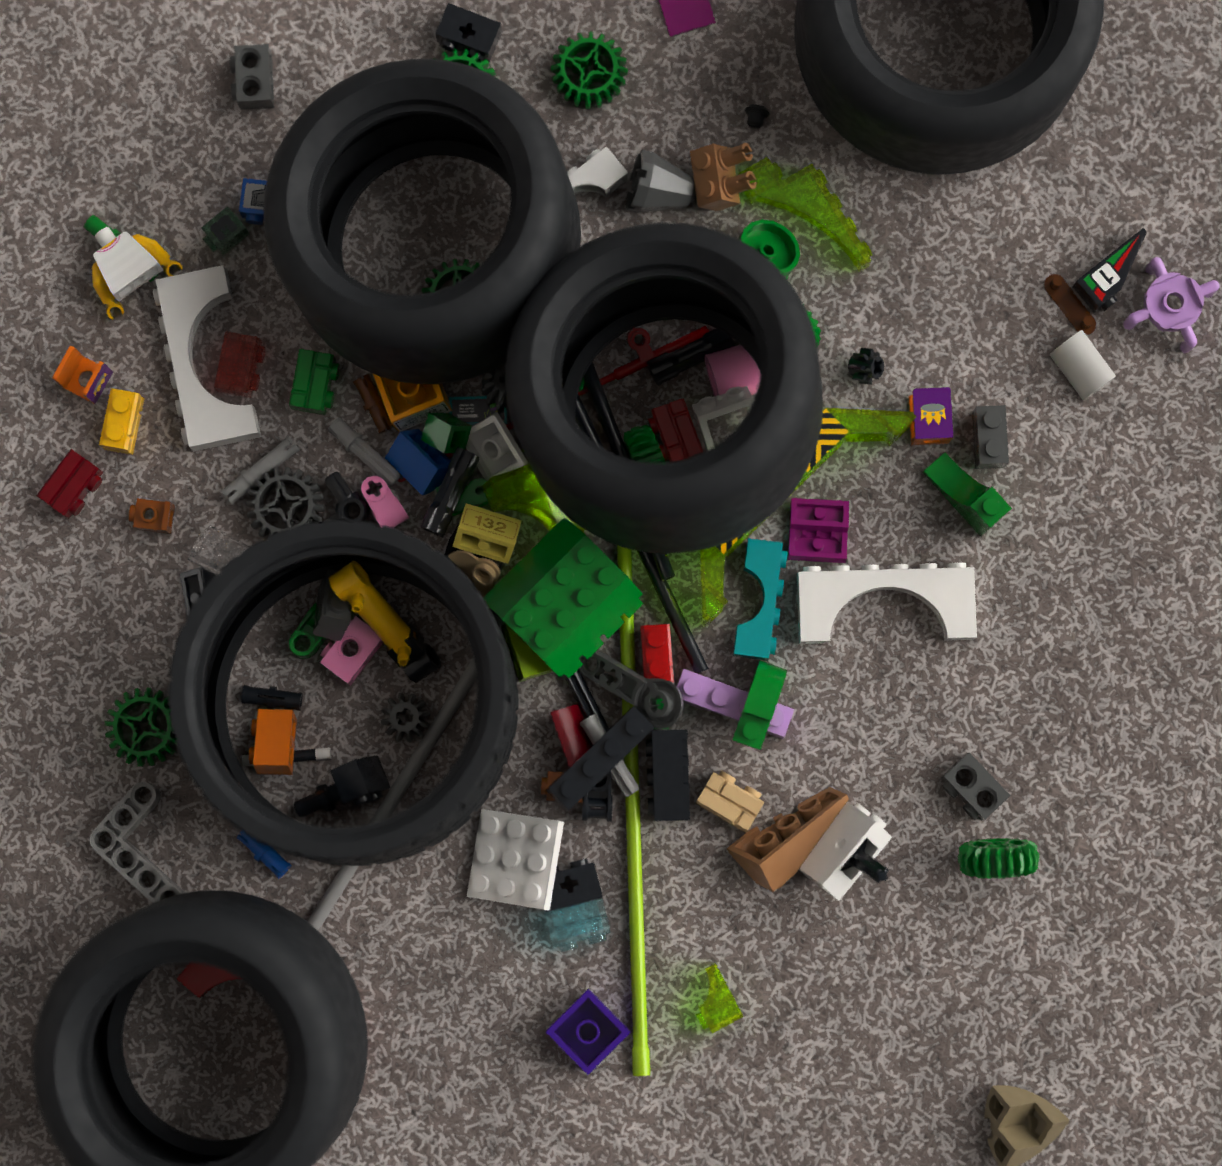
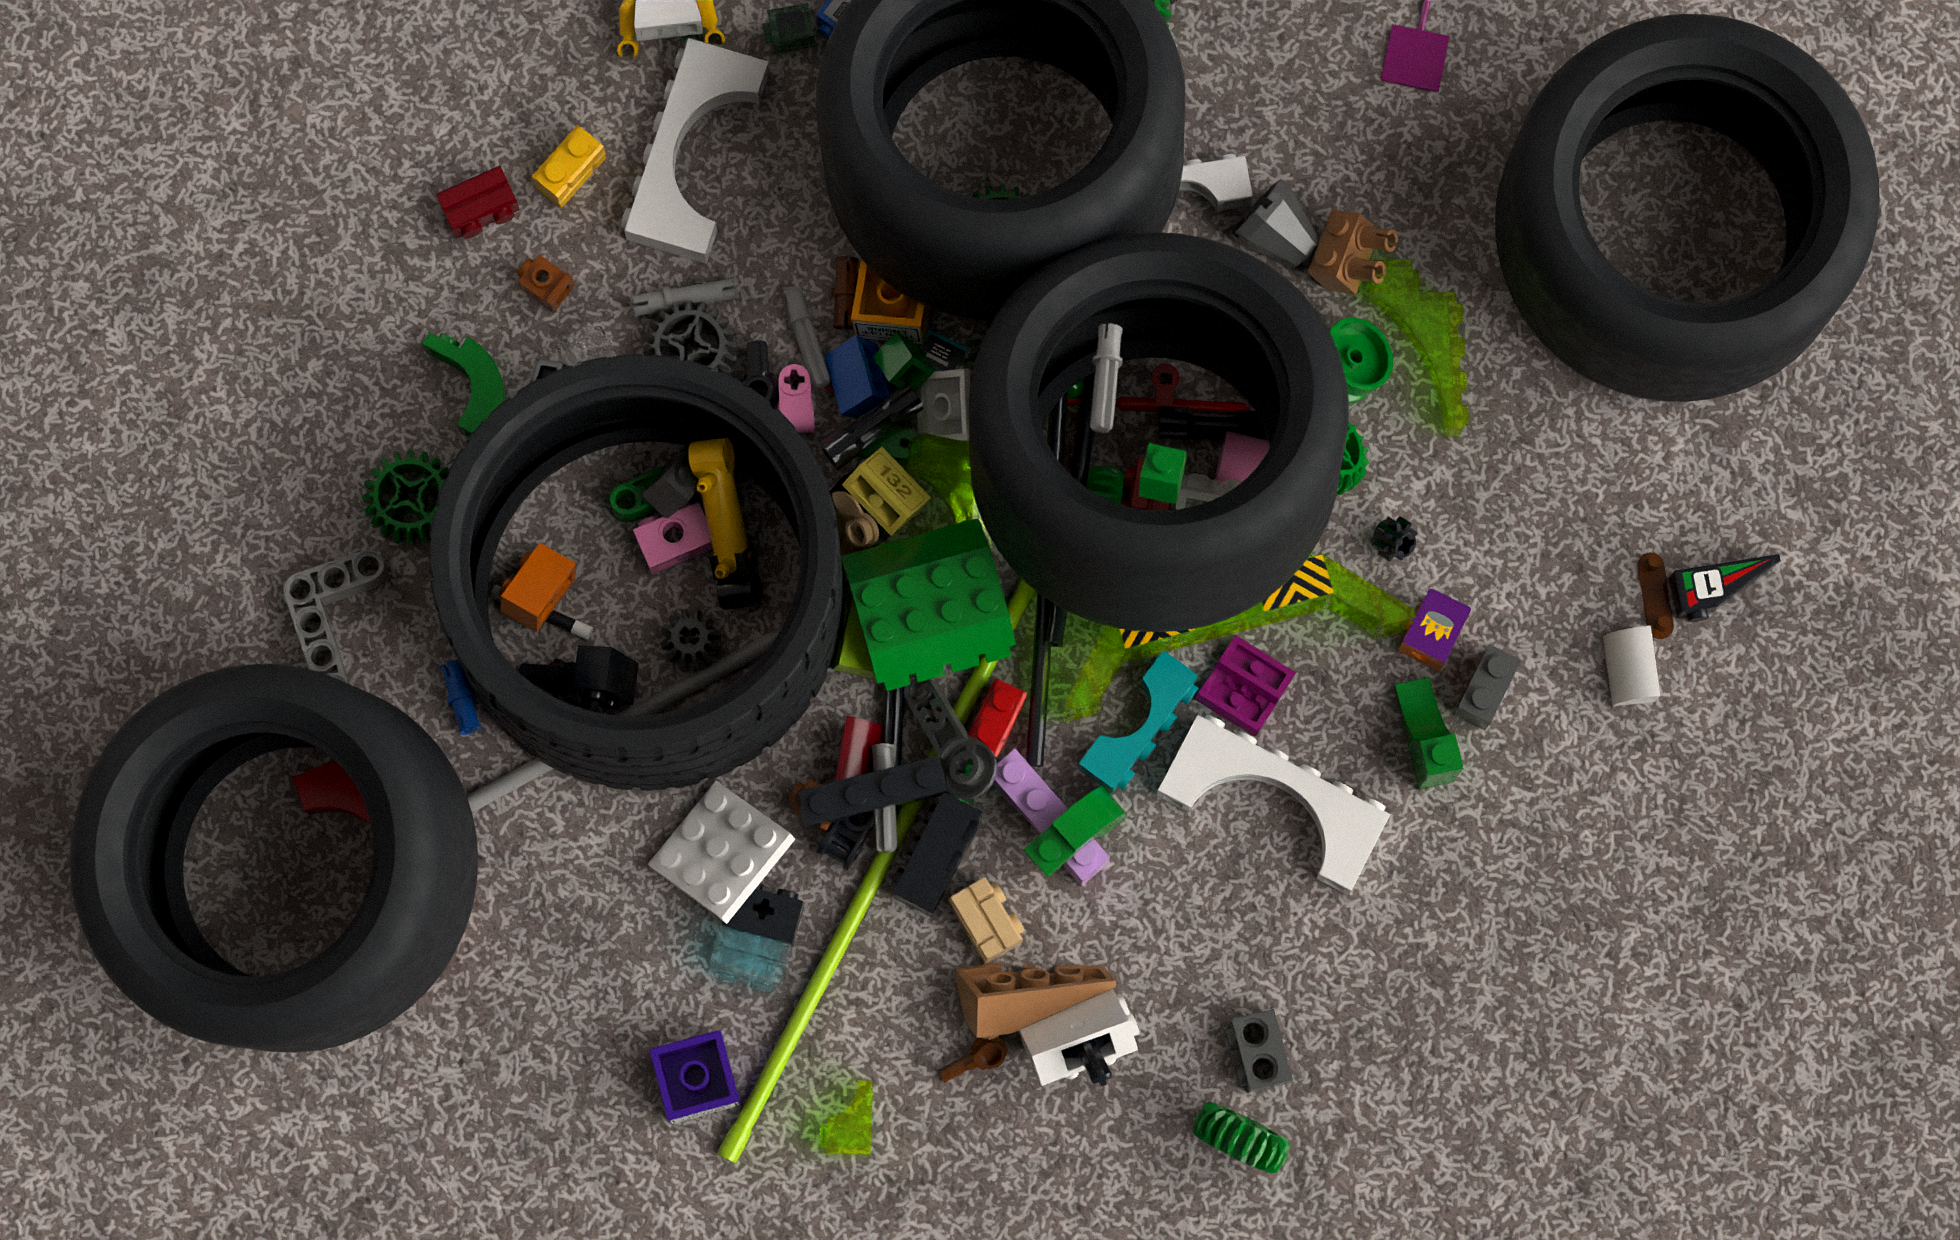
camera: 25 degrees right, 5 degrees down
orange piece [52,345,113,405] -> none
clear red brick [214,331,266,398] -> none
black pin [241,685,303,711] -> none
green brick [289,349,340,415] -> none
green gear [551,31,628,109] -> none
black piece [745,104,770,128] -> none
lavender plate [1123,257,1220,353] -> none
none -> green arch [422,332,507,437]
none -> reddish brown plate [938,1035,1008,1083]
none -> light grey axle [1090,324,1123,433]
none -> green brick [1139,443,1186,504]

